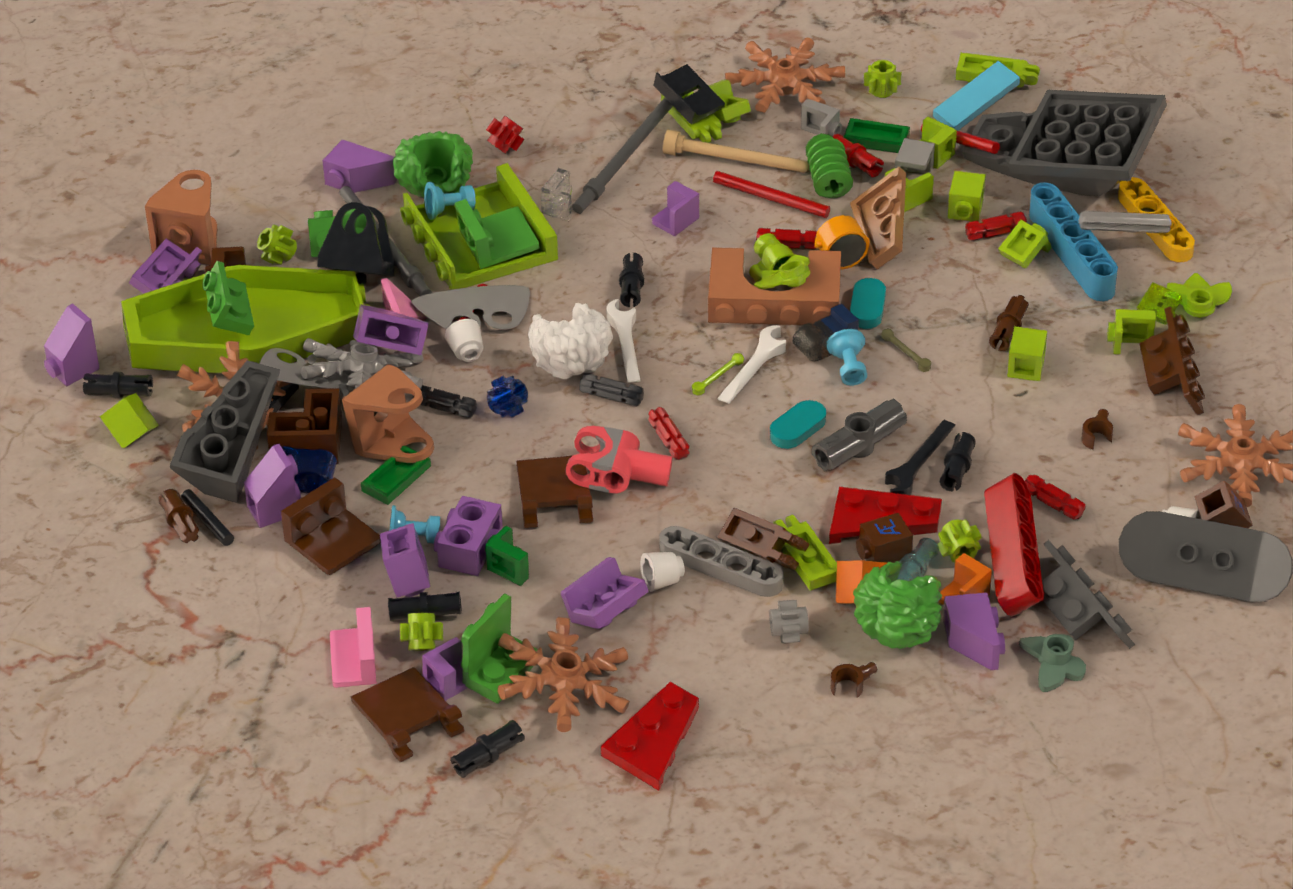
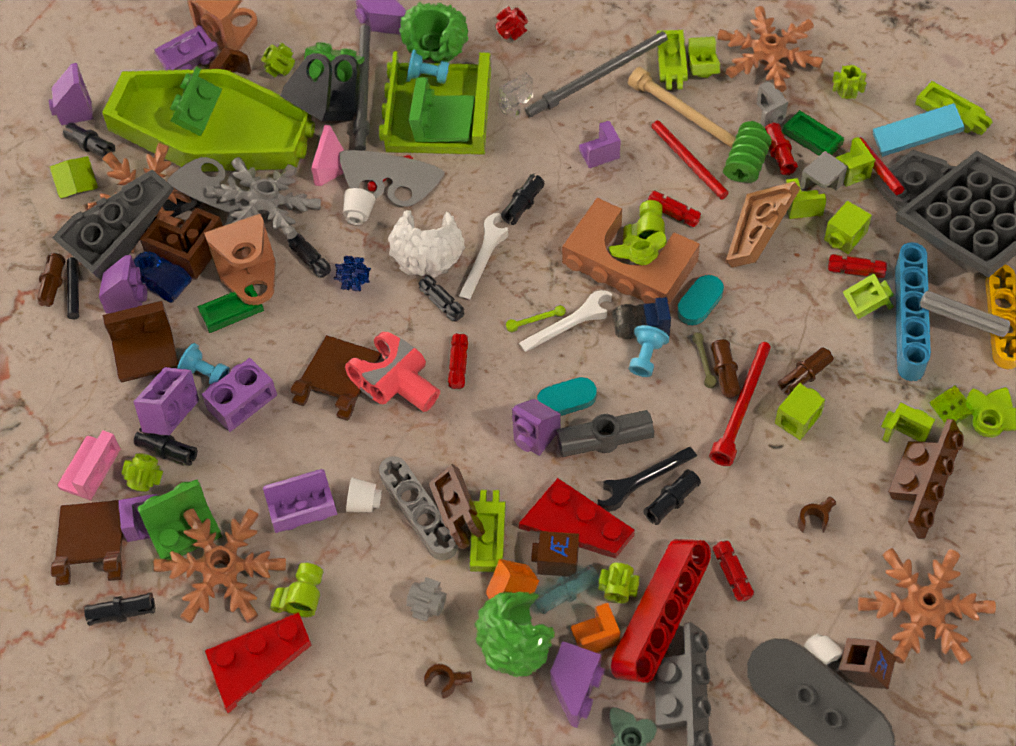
camera: 30 degrees right, 15 degrees up
medium lavender slope [353,304,429,355] -> none
green bracket [485,526,529,586] -> none
black piece [653,64,725,125] -> none
light orange piece [815,215,869,270] -> none
none -> lime piece [270,563,324,618]
none -> medium lavender slope [512,399,561,456]
none -> red piece [709,342,771,466]
none -> reddish brown axle [710,339,740,399]

